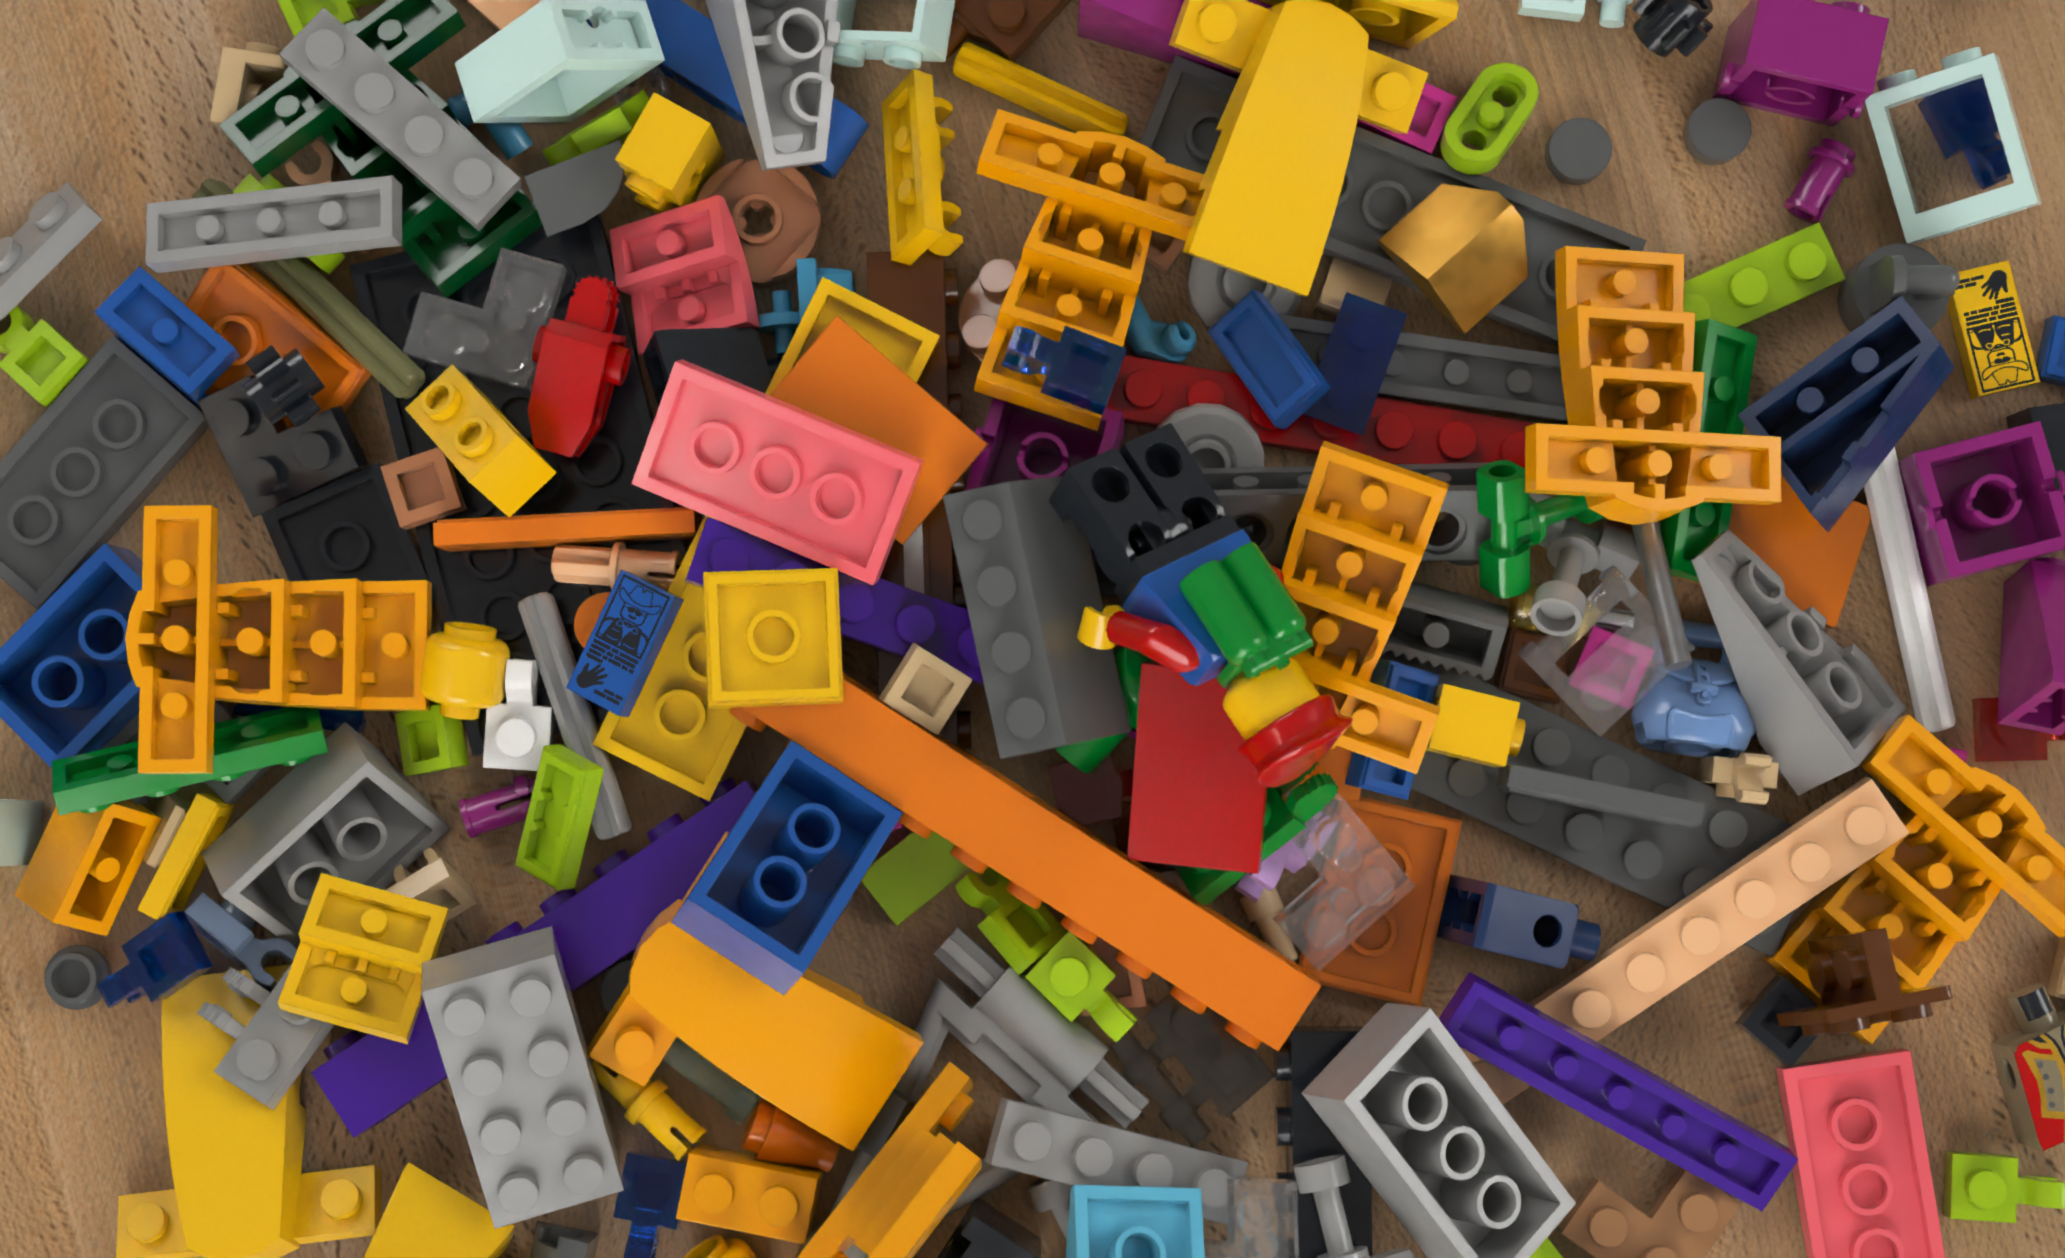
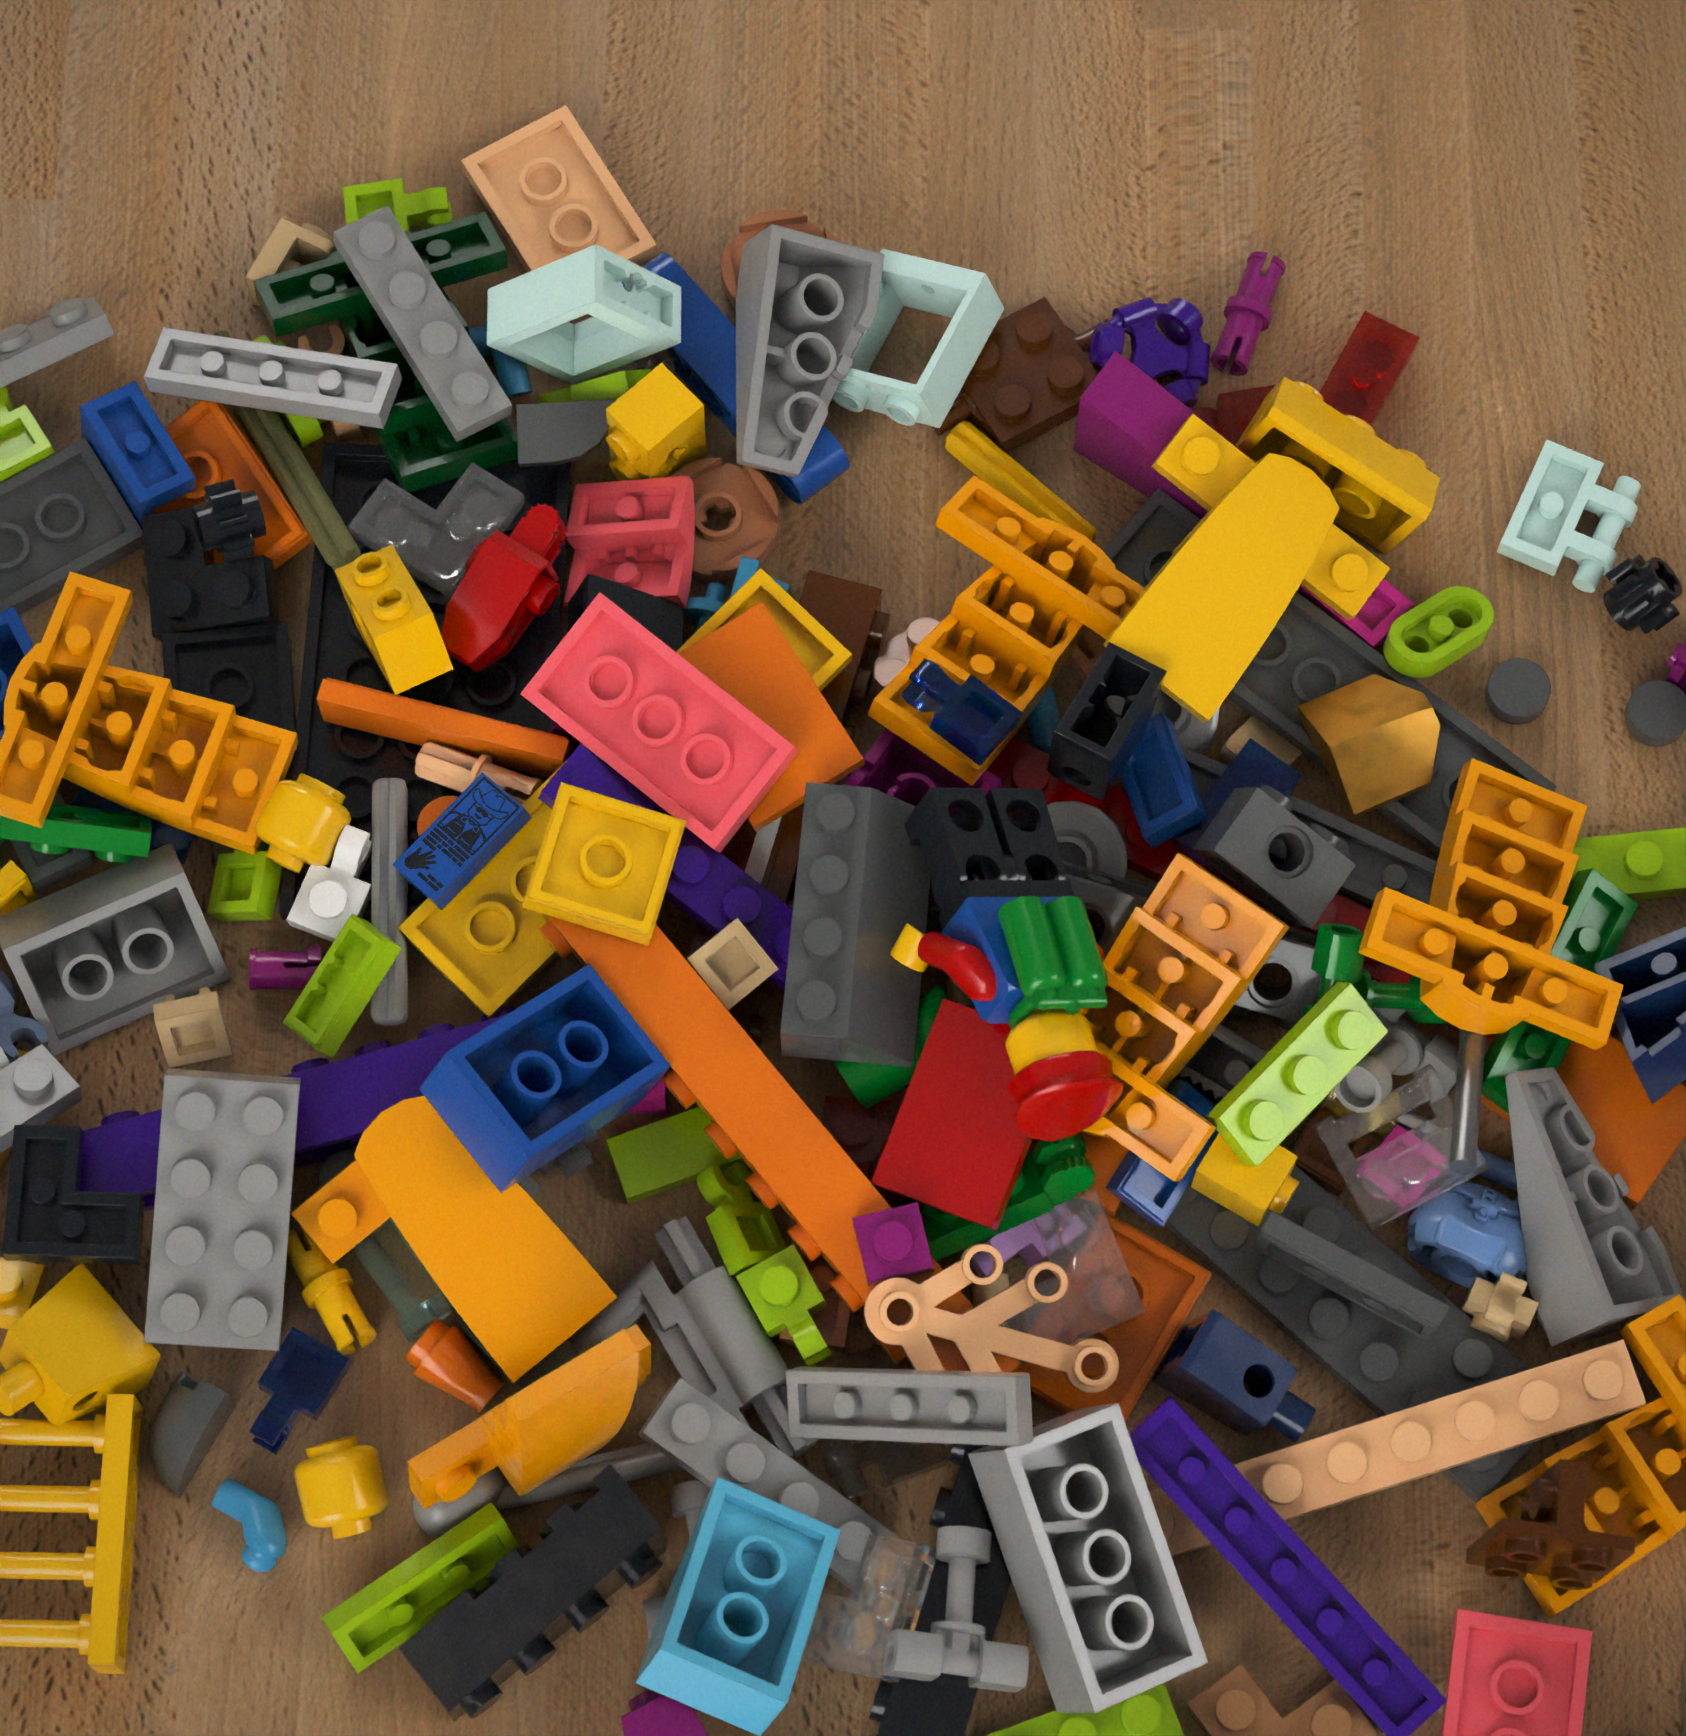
camera: 15 degrees right, 15 degrees down
yellow slope [278,873,449,1045] -> none
nougat plate [380,447,467,530] -> none
light orange brick [676,1144,823,1244] -> none
yellow plate [881,69,963,266] -> none
black plate [1735,974,1819,1067] -> none
none -> black plate [2,1125,145,1265]
none -> light grey plate [786,1367,1034,1446]
none -> magenta plate [852,1202,934,1286]
none -> light nougat plant [864,1244,1119,1393]
none -> black torso [1047,642,1167,800]
none -> dark grey brick [1192,785,1356,928]
none -> lime plate [1206,982,1388,1167]

